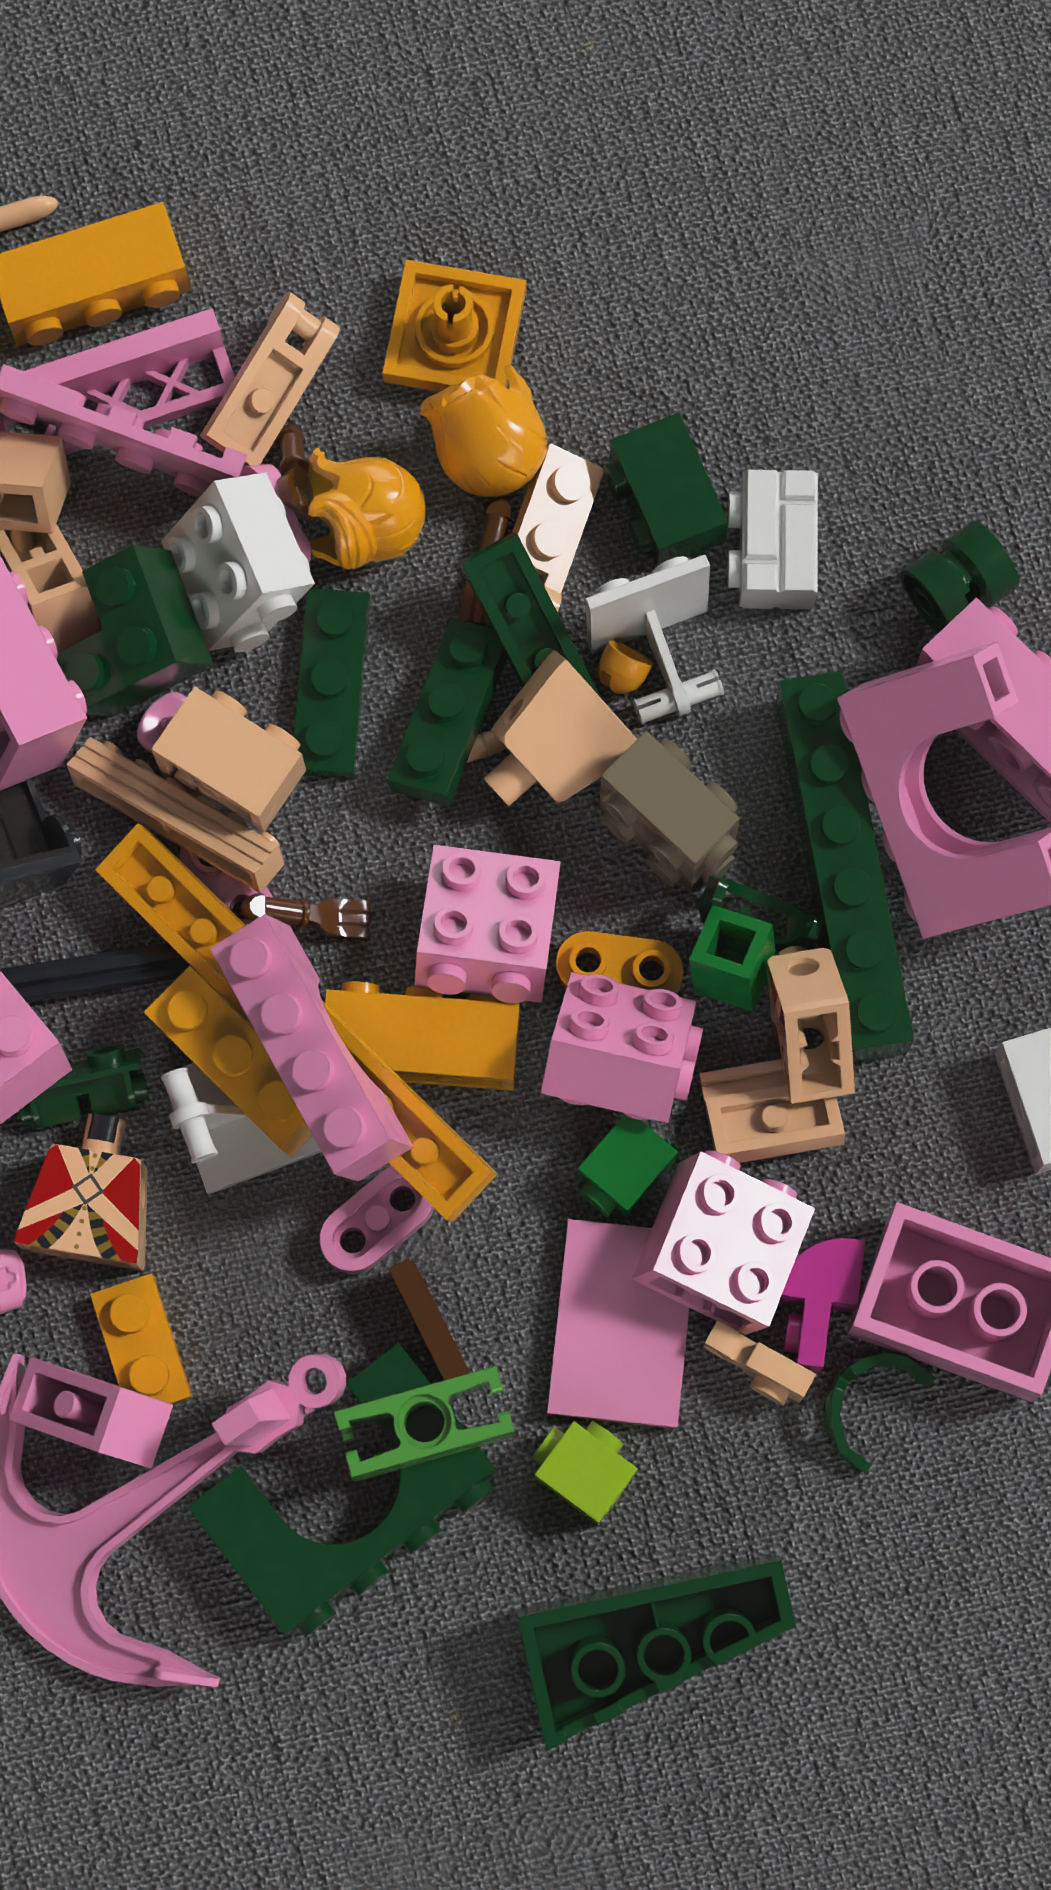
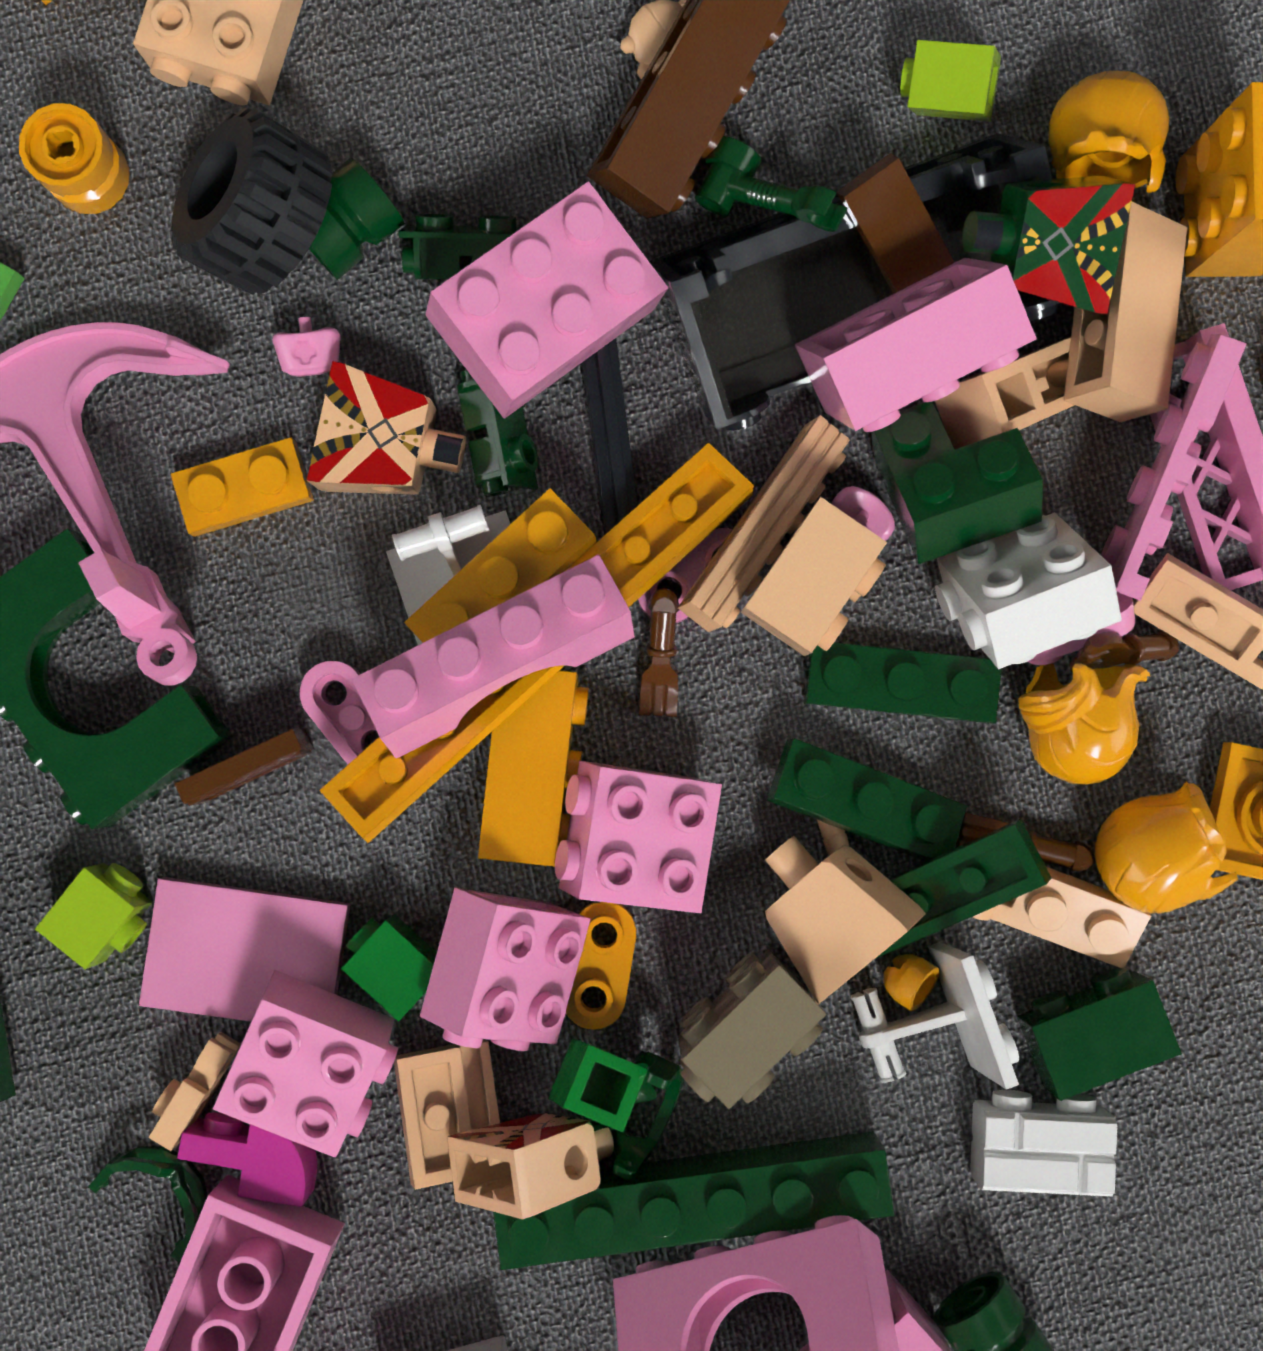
camera: 90 degrees right, 10 degrees up
bright pink brick [9,1357,173,1469] -> none
bright green piece [334,1366,515,1482] -> none

